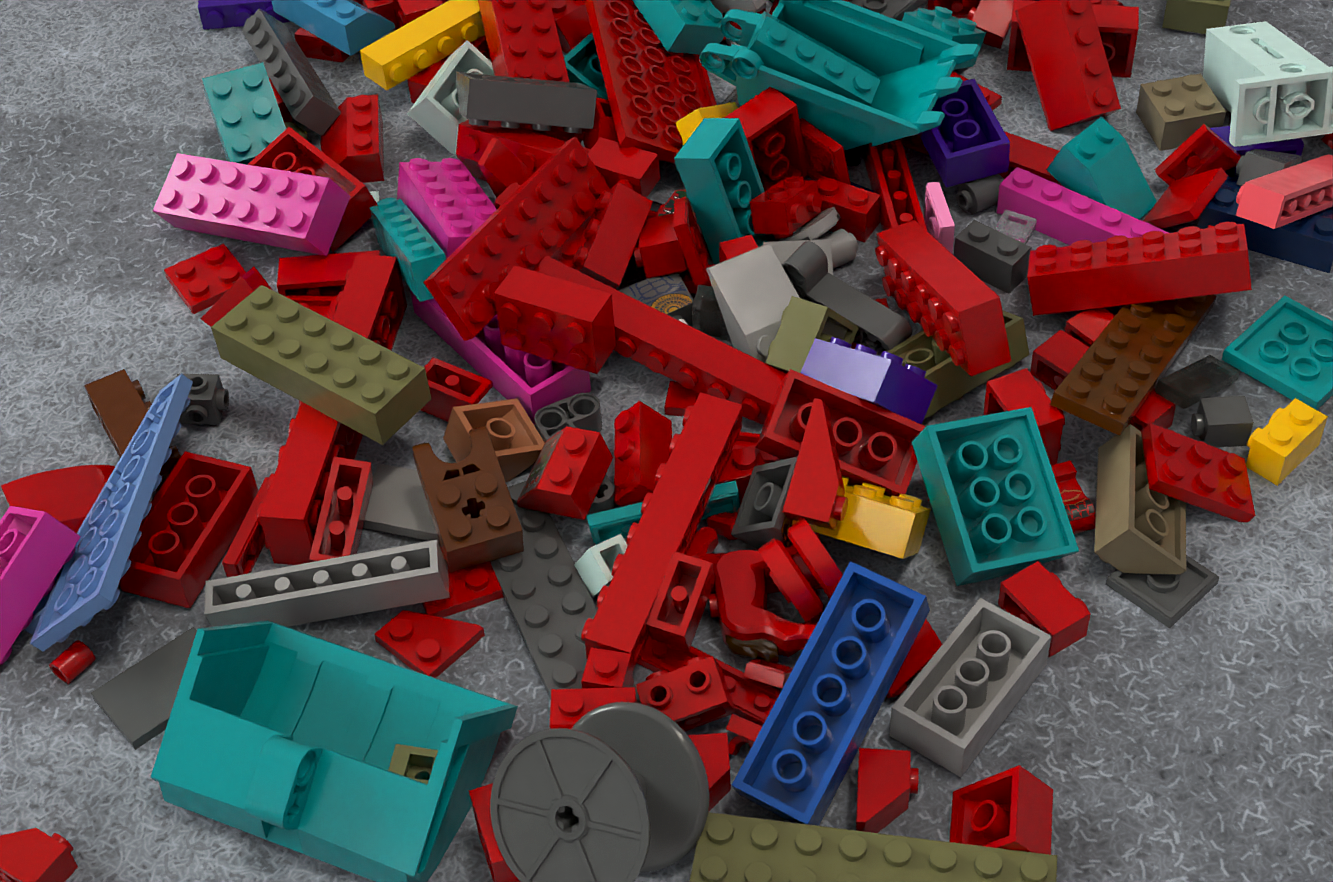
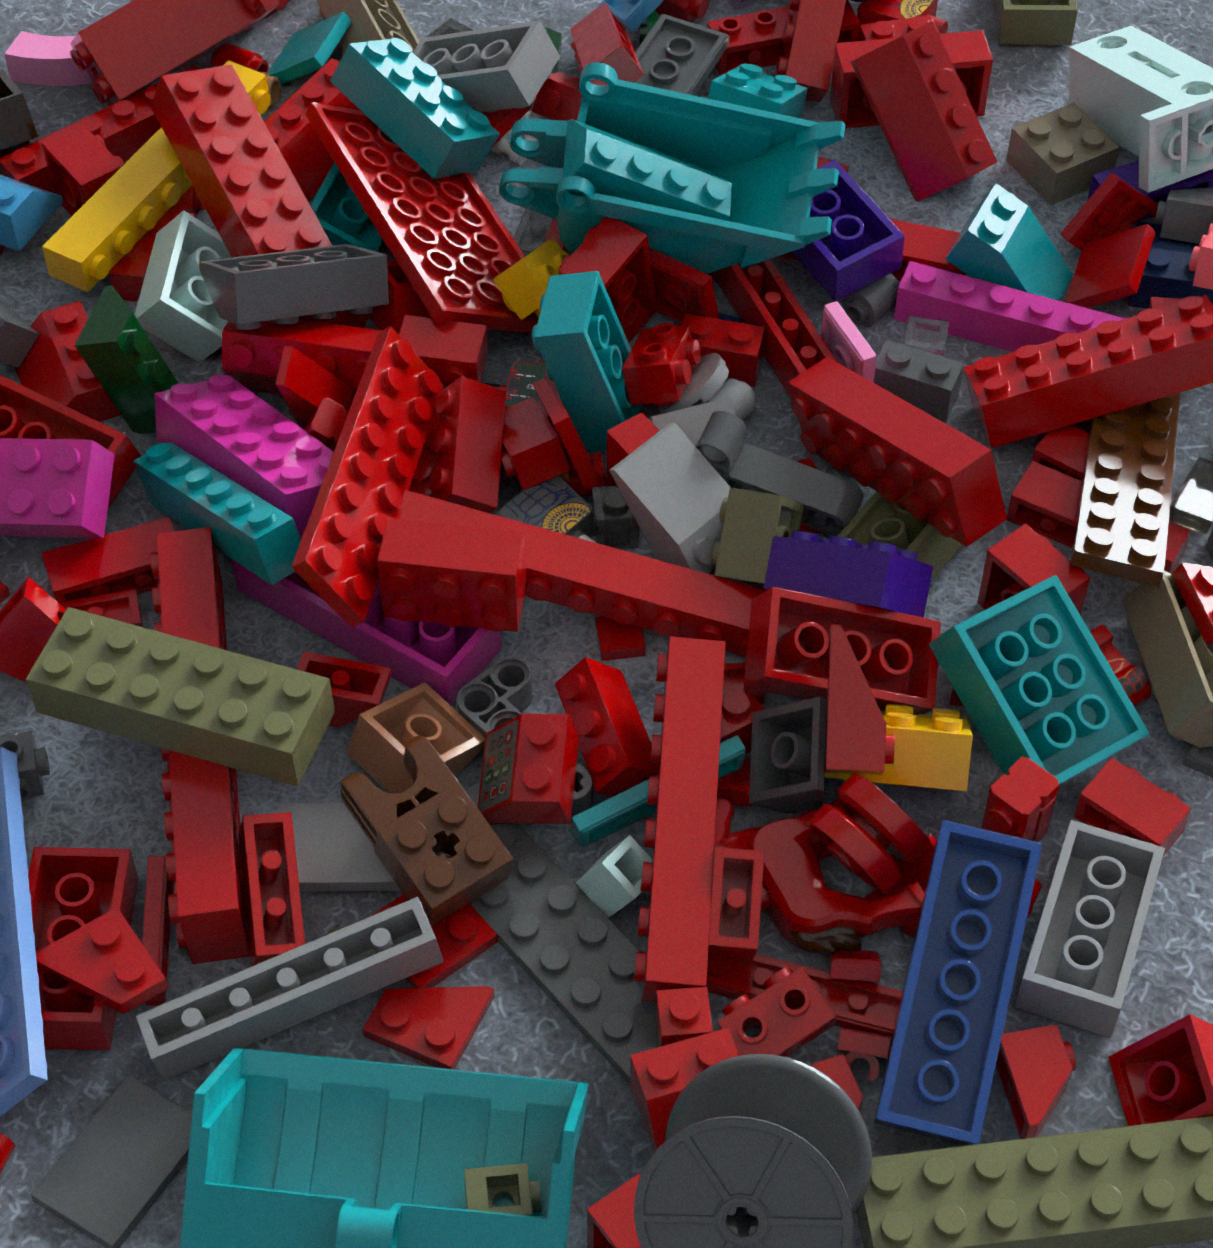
camera: 20 degrees left, 5 degrees up
none -> red wing [36,907,168,1014]
none -> dark green slope [74,286,179,434]
none -> red brick [981,757,1060,842]

